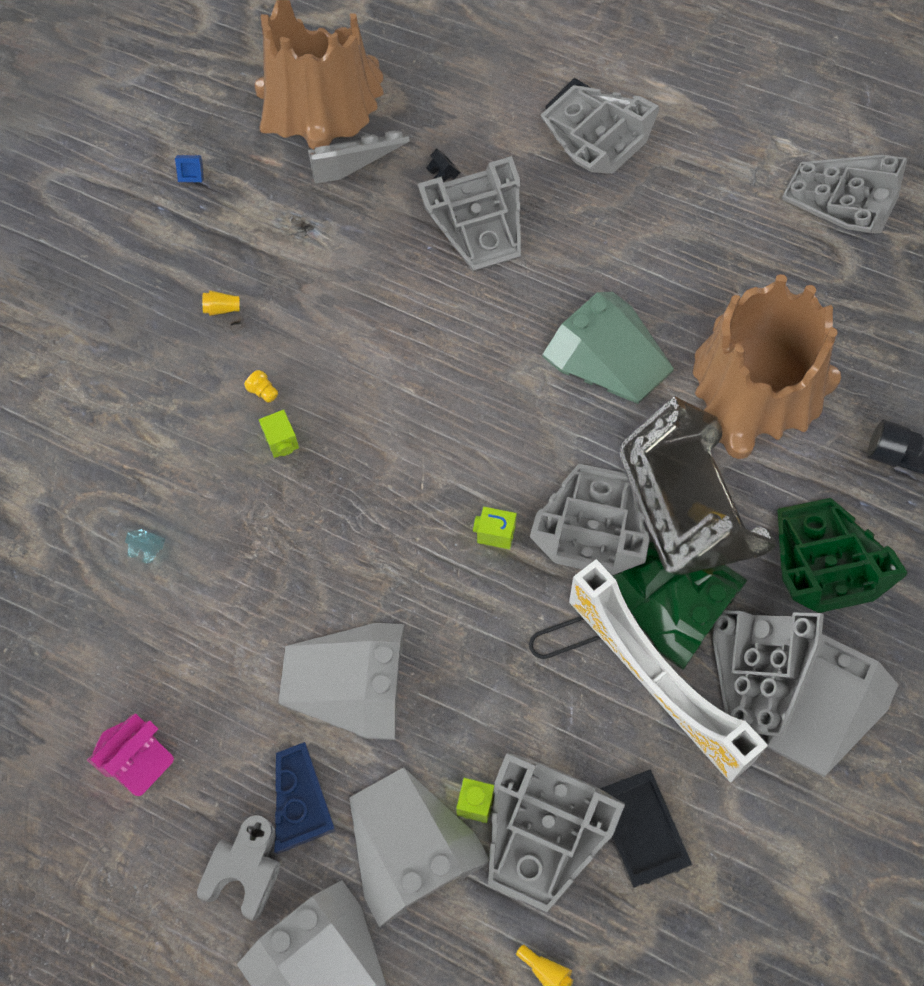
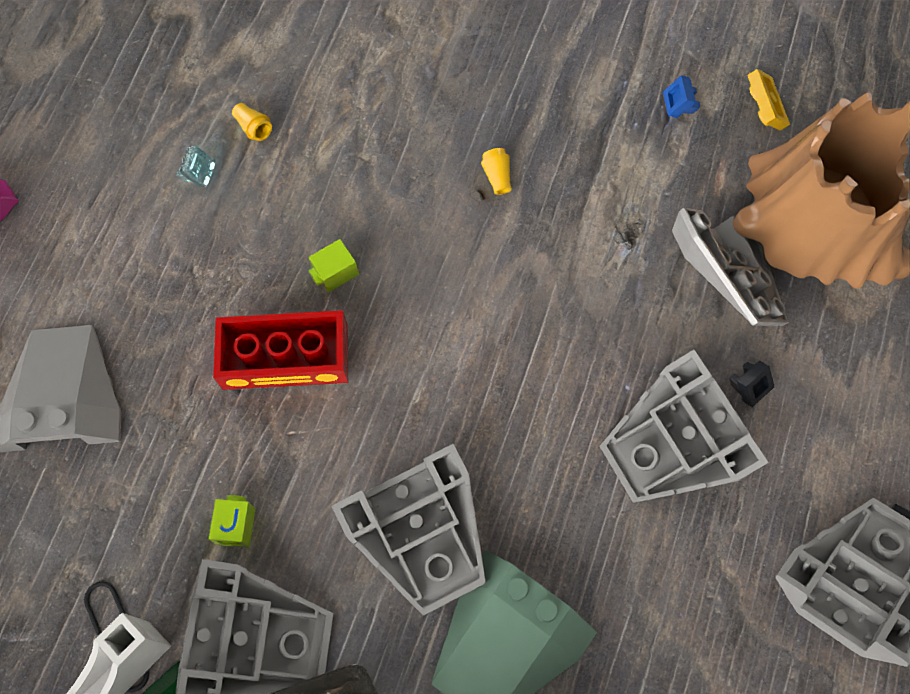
camera: 85 degrees right, 5 degrees up
yellow piece [244,370,278,403] -> none
none -> red brick [213,310,348,390]
none -> yellow cone [232,103,272,141]
none -> light grey wedge [332,444,486,616]
none -> yellow plate [747,69,790,131]

